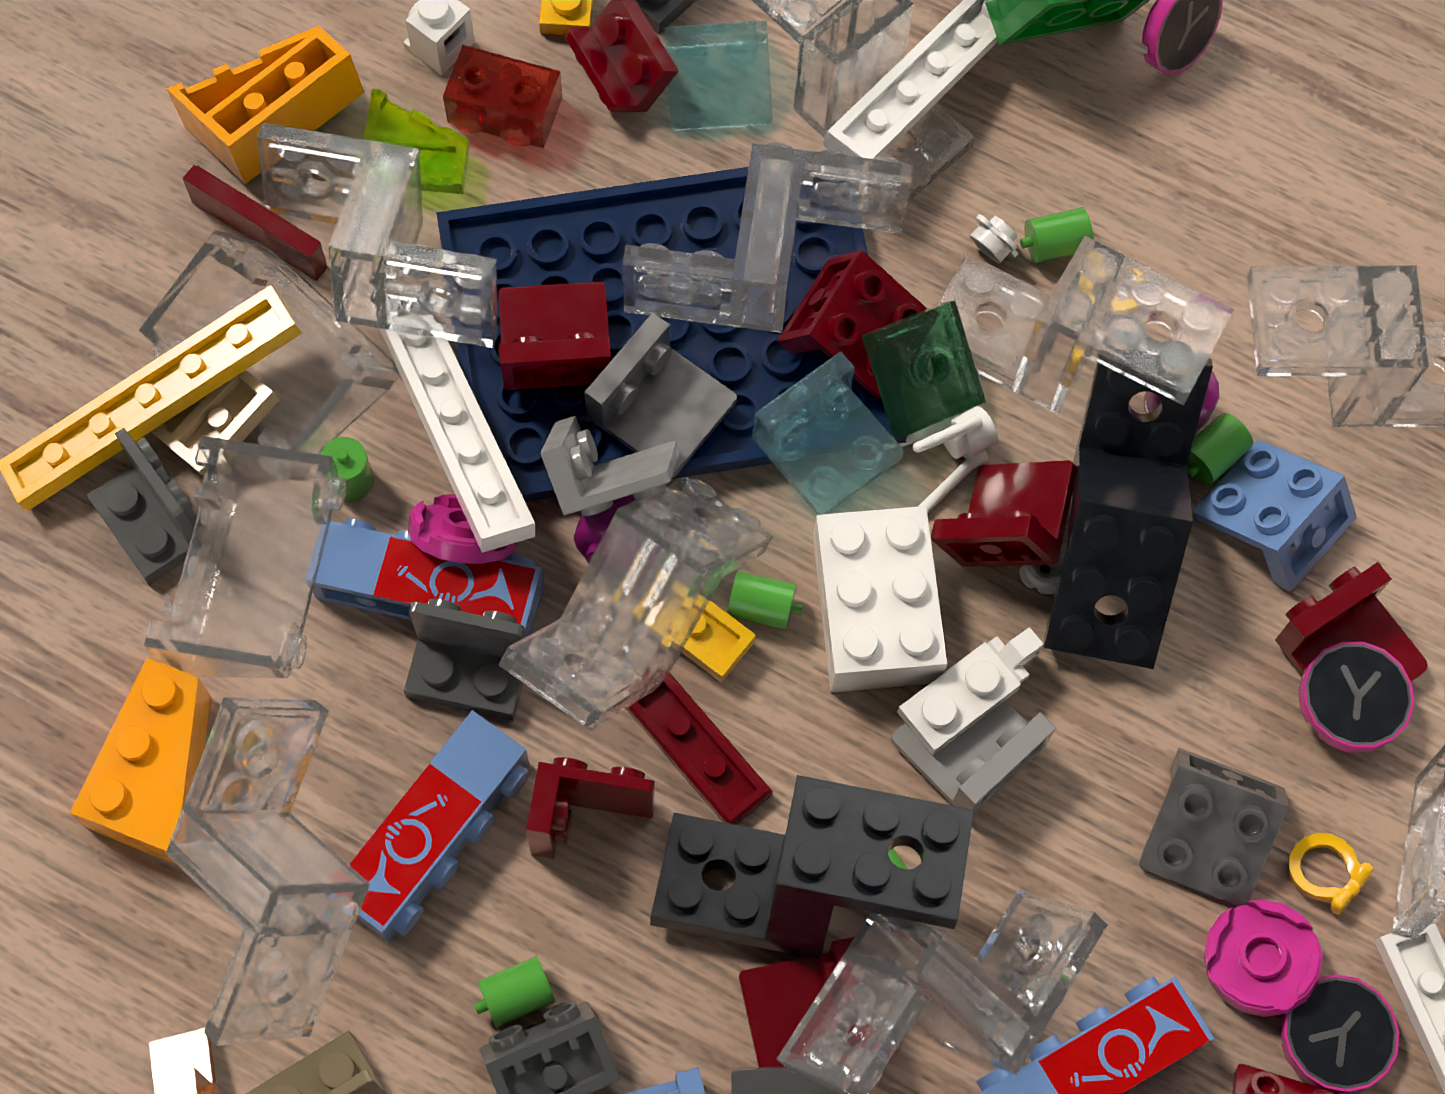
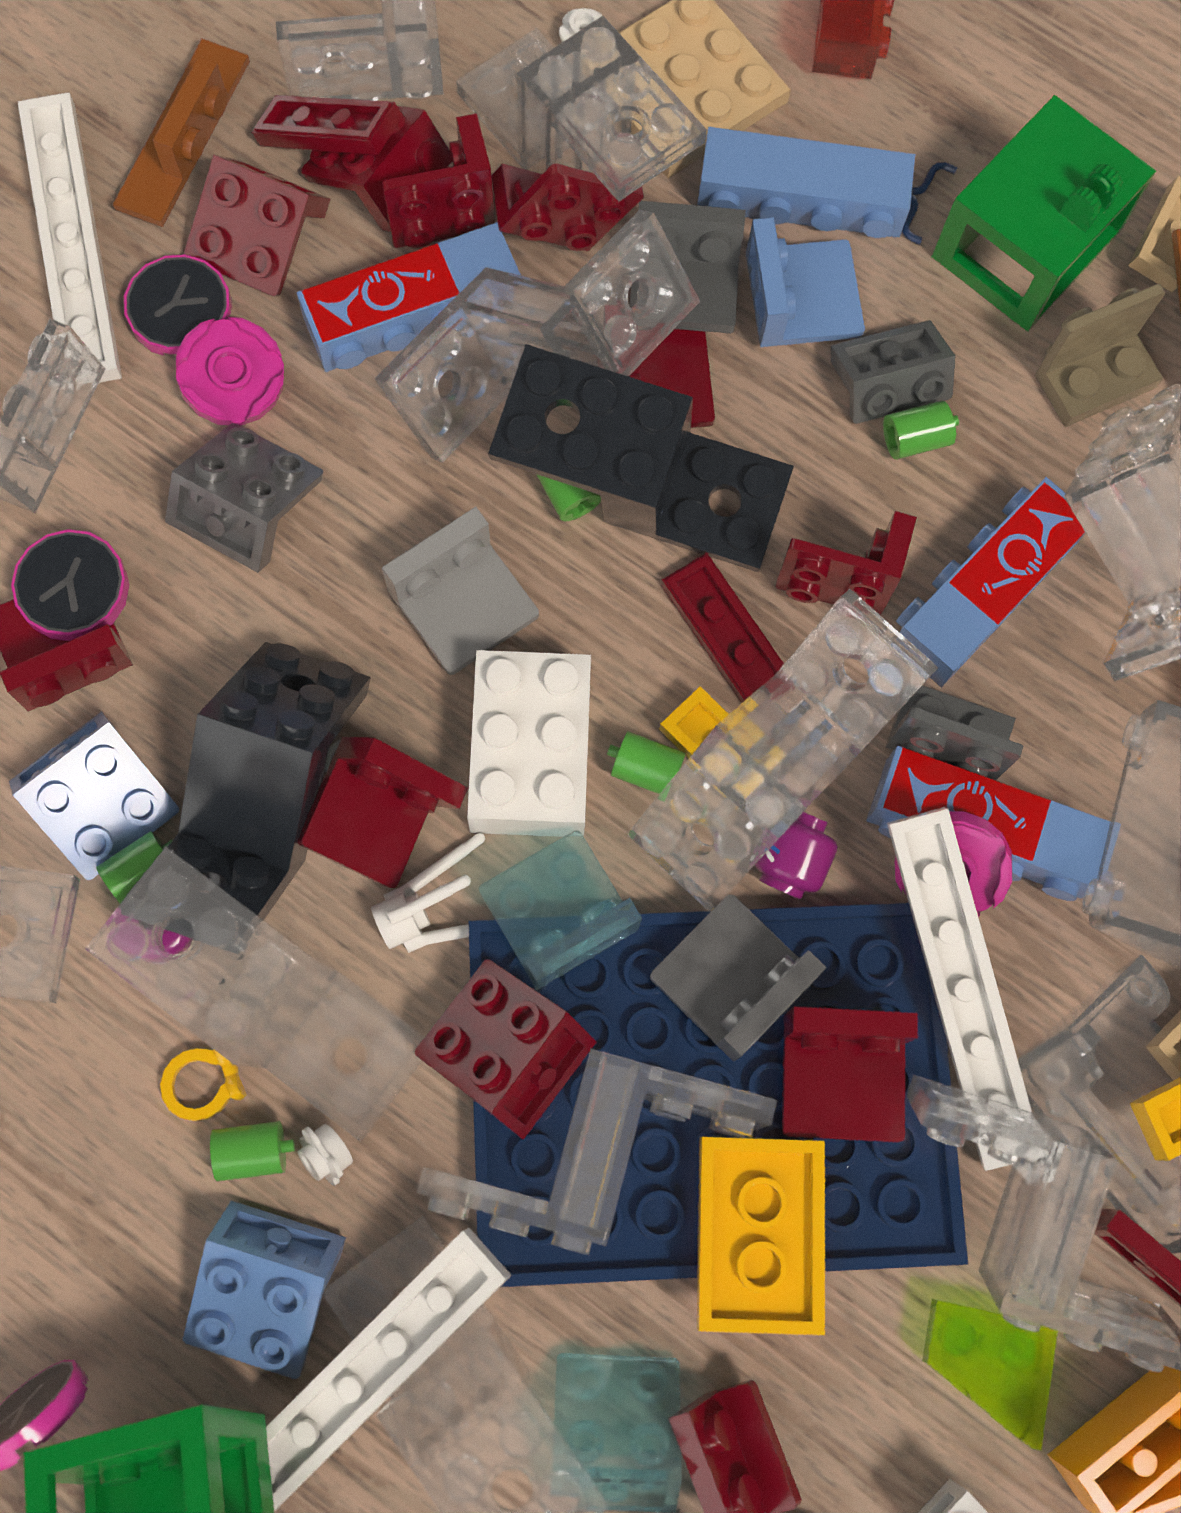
camera: 175 degrees left, 5 degrees up
bright green piece [320,437,374,502] -> none
clear red brick [443,45,563,149] -> none
light grey bracket [540,416,680,516] -> none
clear green plate [862,300,986,438] -> none
white hinge [897,627,1044,756] -> none
yellow piece [1288,833,1374,916] -> none
none -> medium blue bracket [183,1201,346,1379]
none -> yellow plate [697,1137,825,1335]

